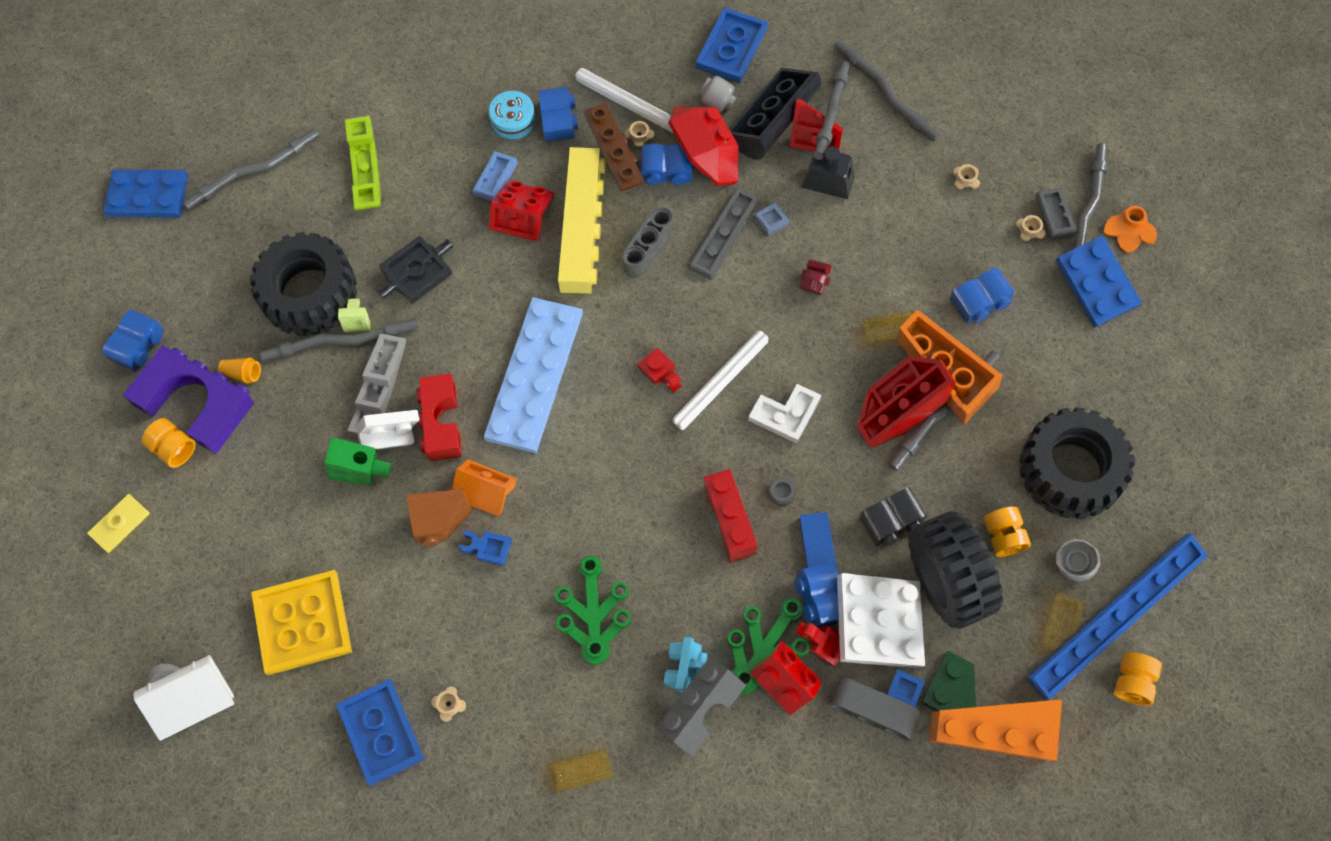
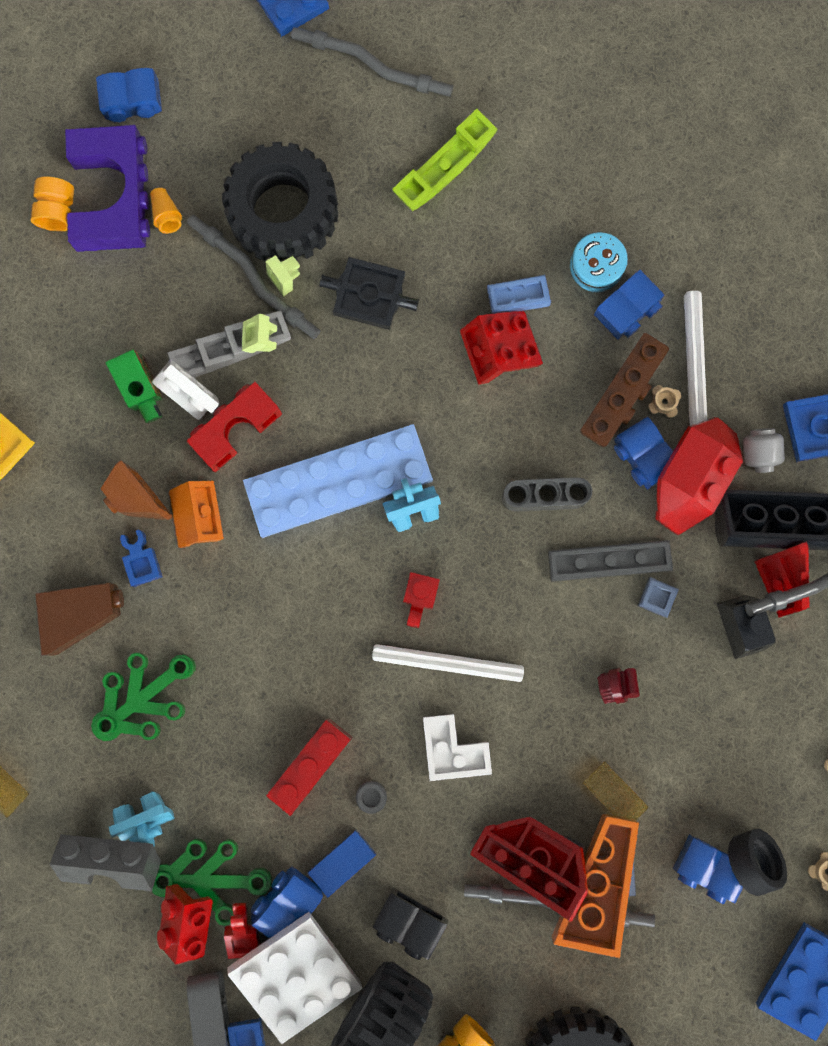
camera: 55 degrees right, 15 degrees up
light yellow brick [558,147,606,294] -> none
none -> reddish brown slope [36,583,124,656]
none -> yellowish green tile [242,314,277,353]
none -> medium azure hips [382,478,441,532]
none -> black tyre [728,829,787,896]

